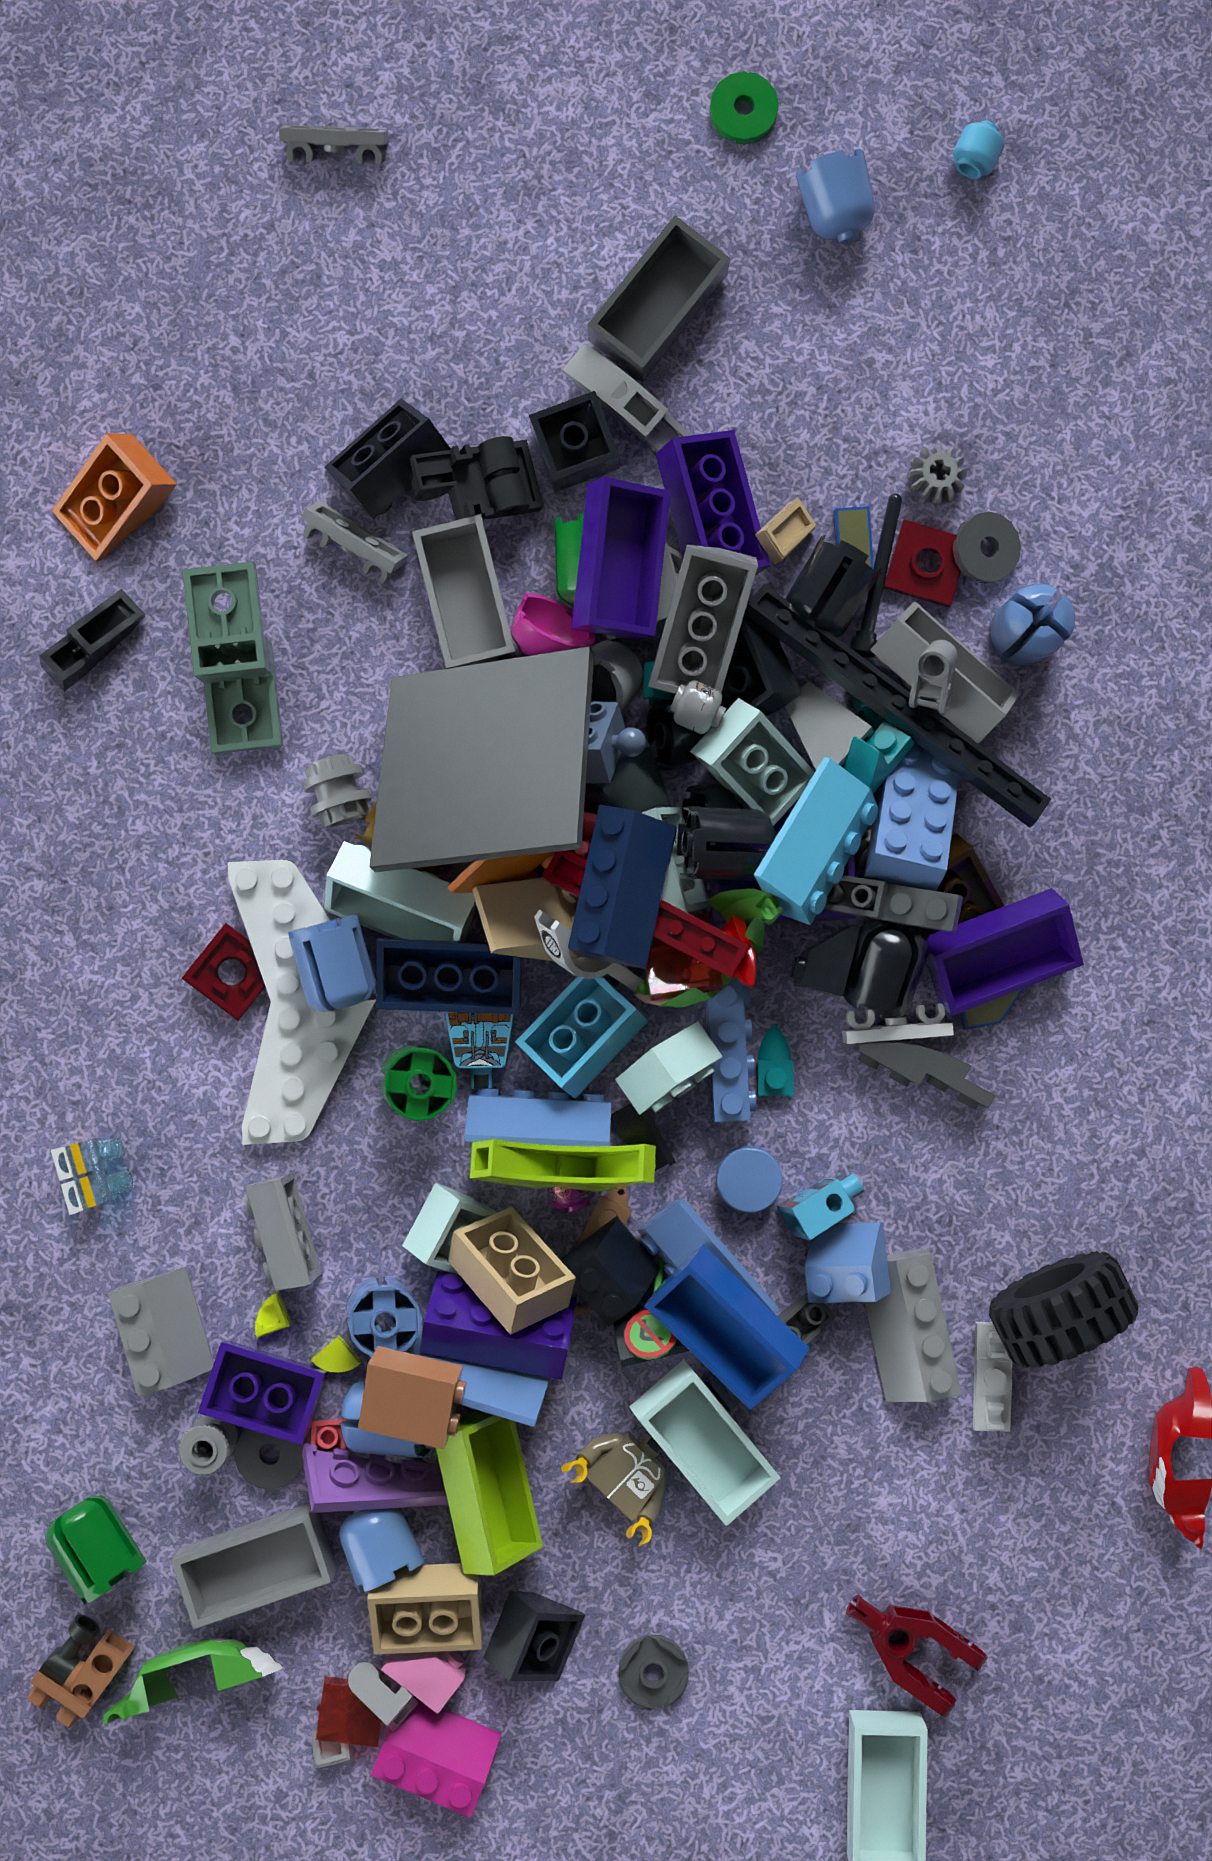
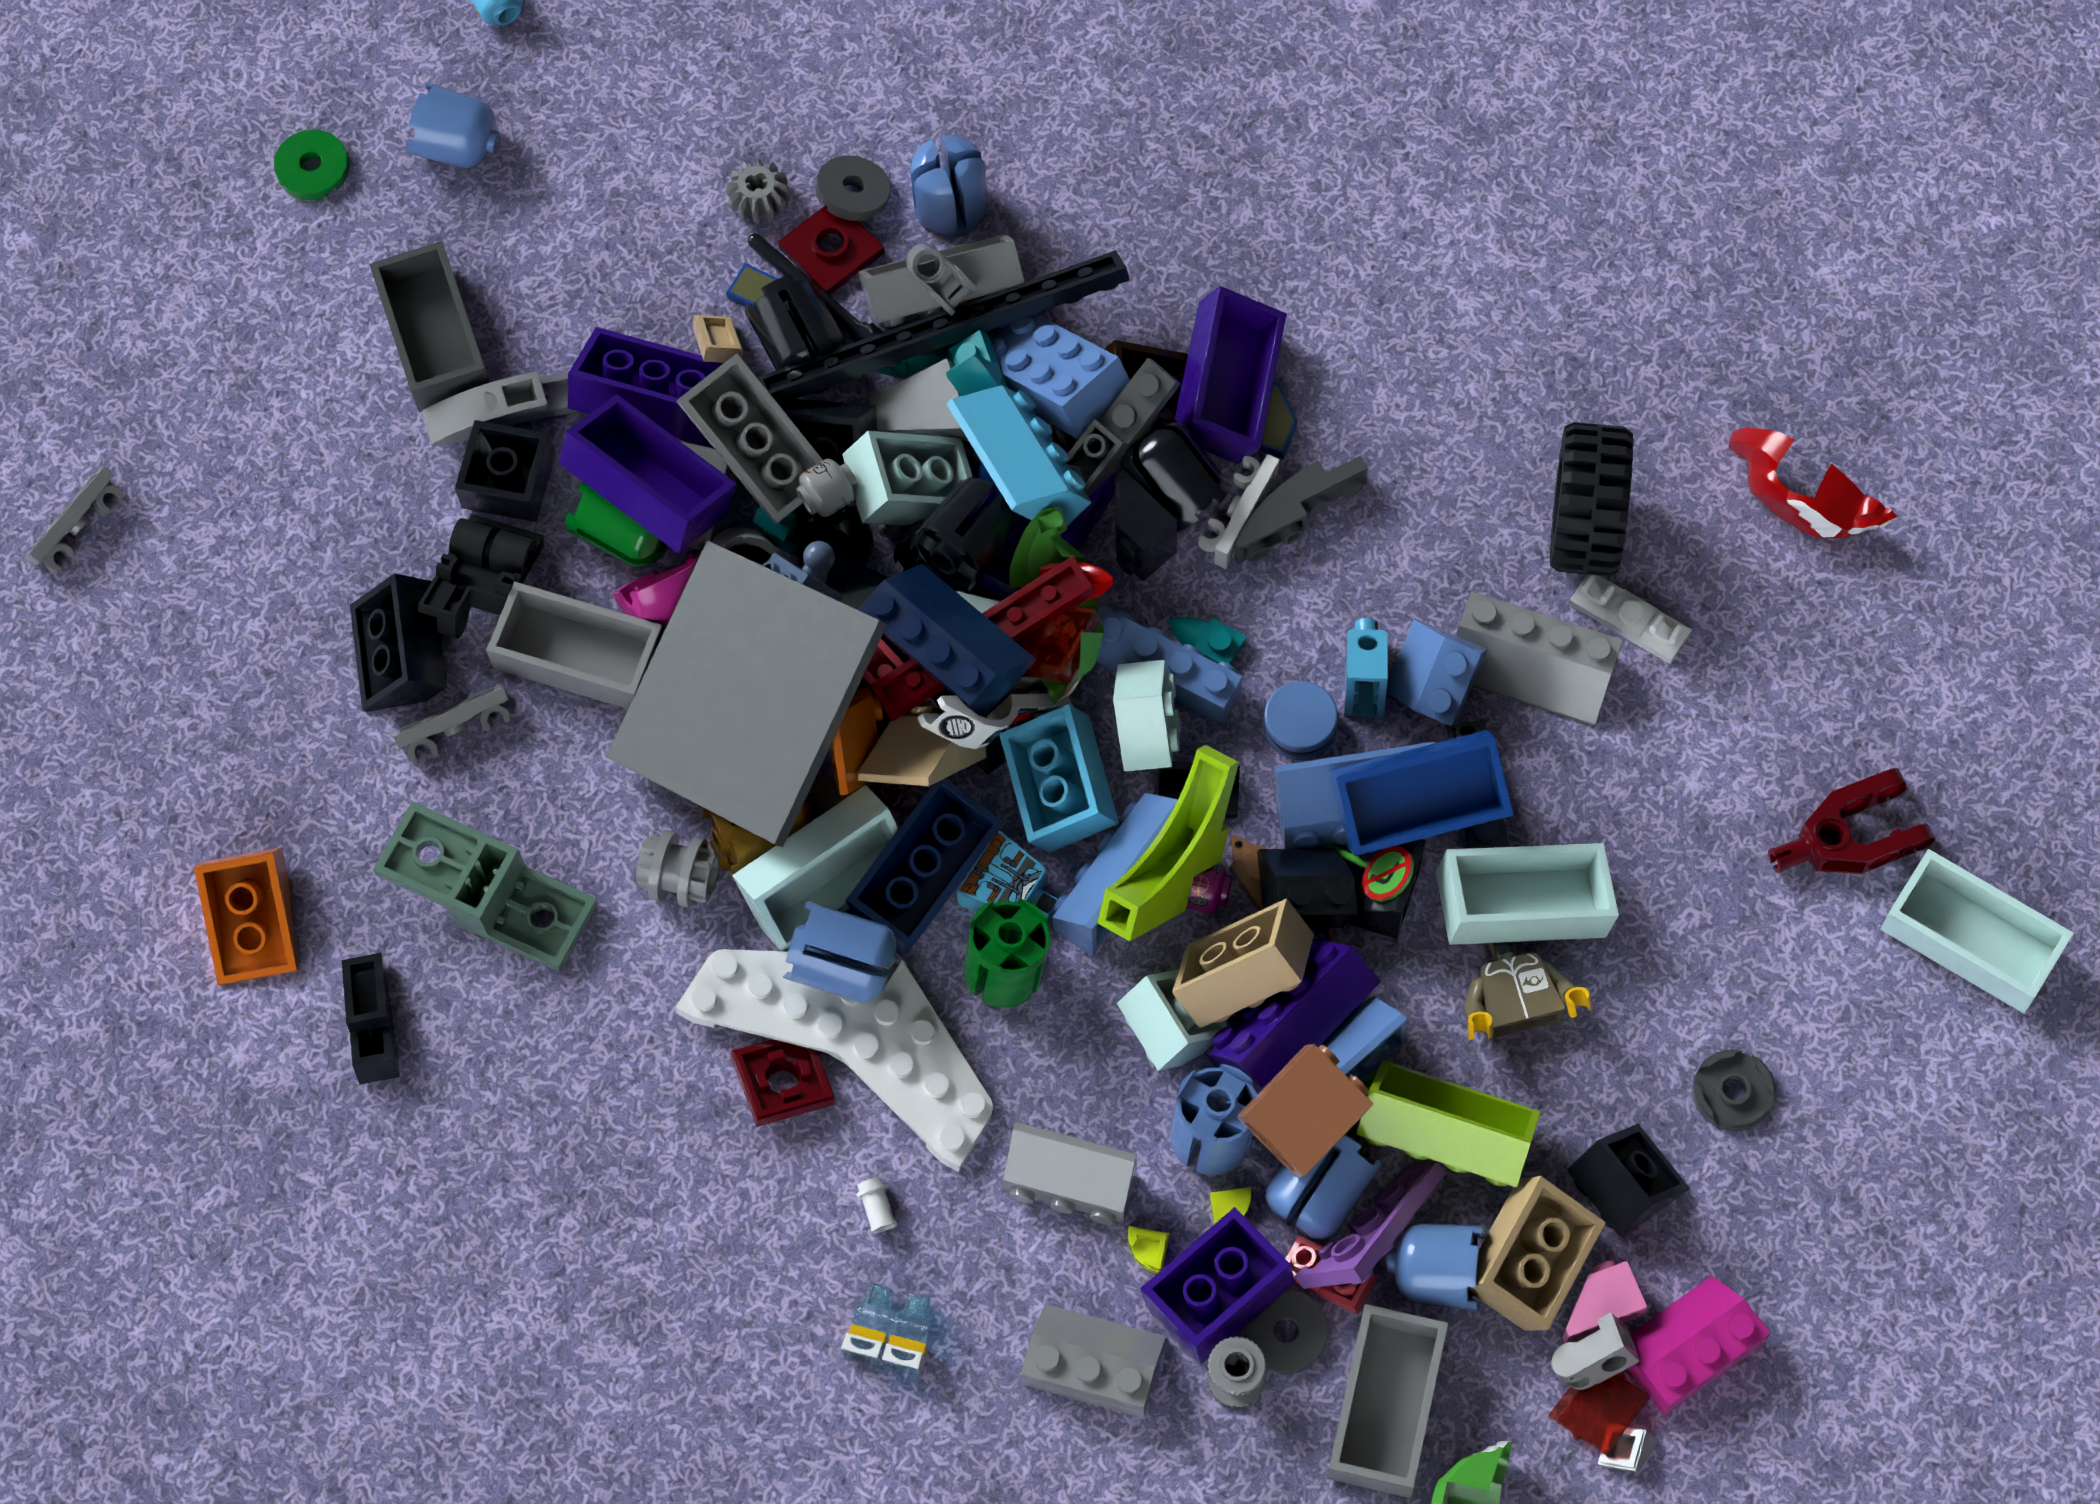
camera: 55 degrees left, 20 degrees down
none -> white pin [856,1177,897,1234]

